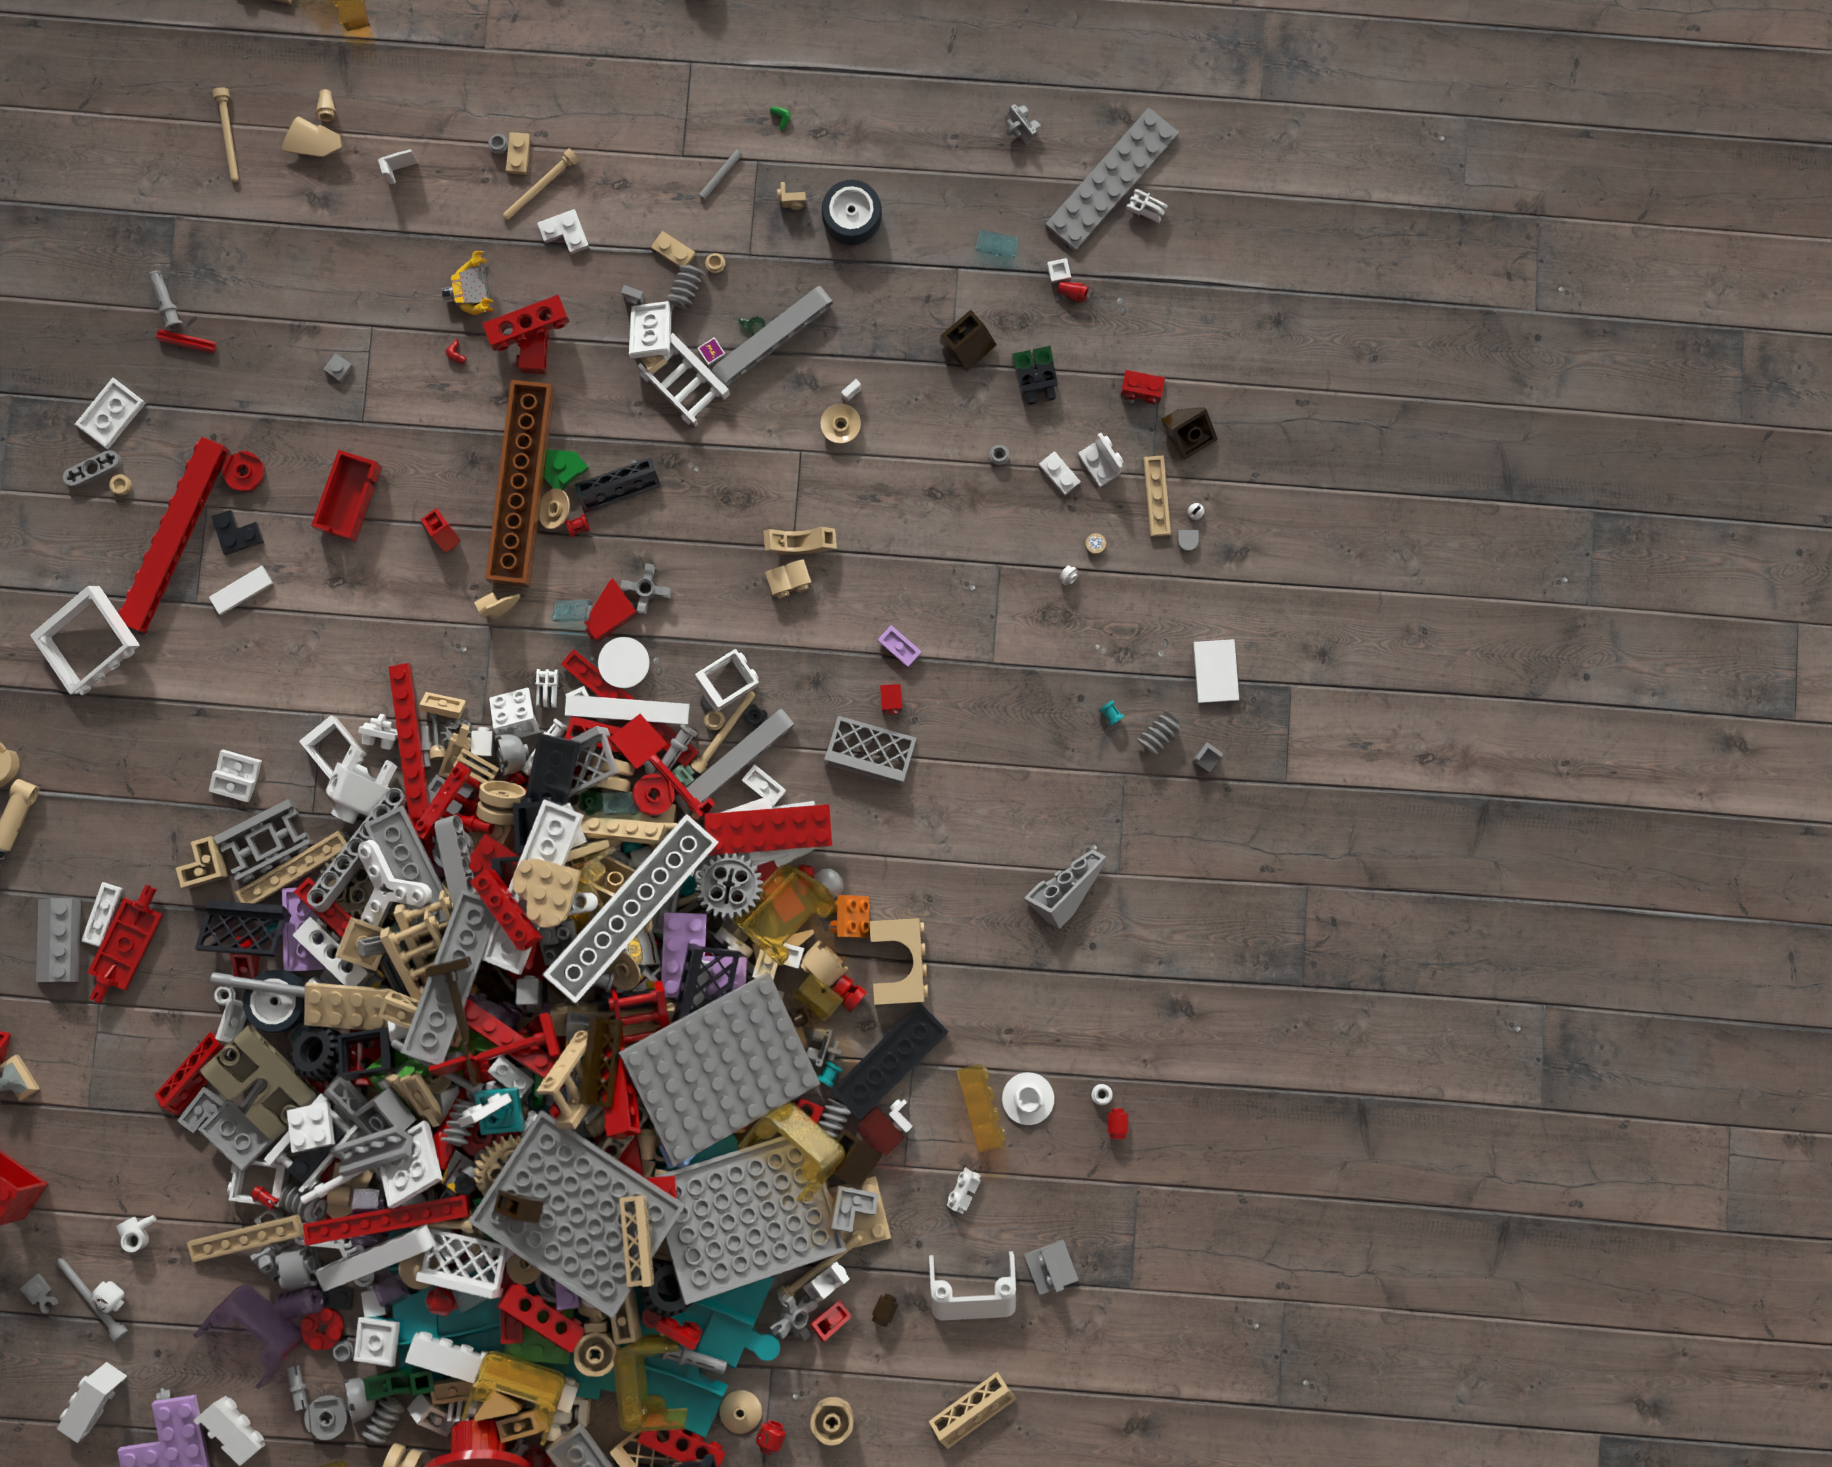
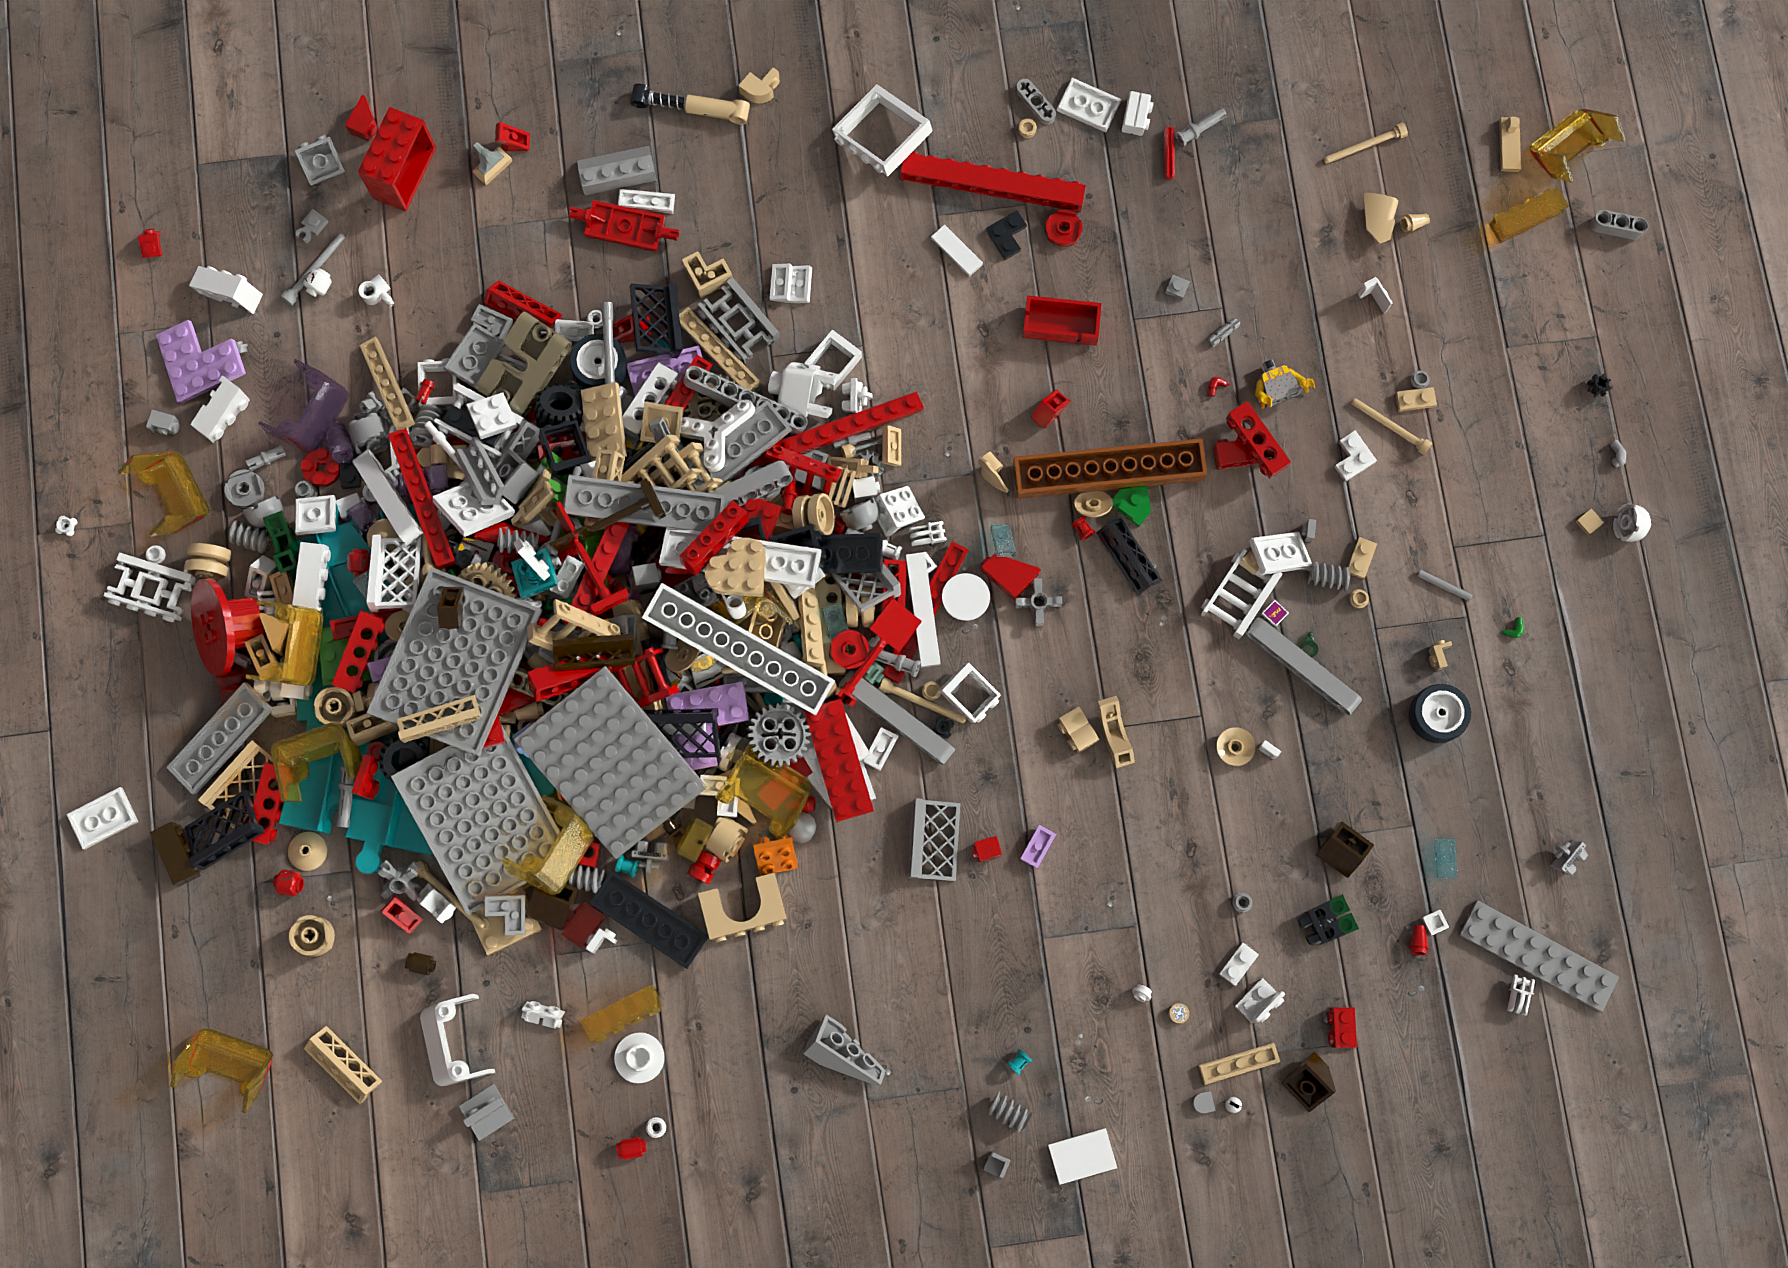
camera: 75 degrees right, 5 degrees down
dark green plant [578,789,604,815] -> none
none -> white brick [1121,91,1153,136]
none -> light grey axle [1208,318,1240,347]
none -> tan tile [1575,508,1604,535]

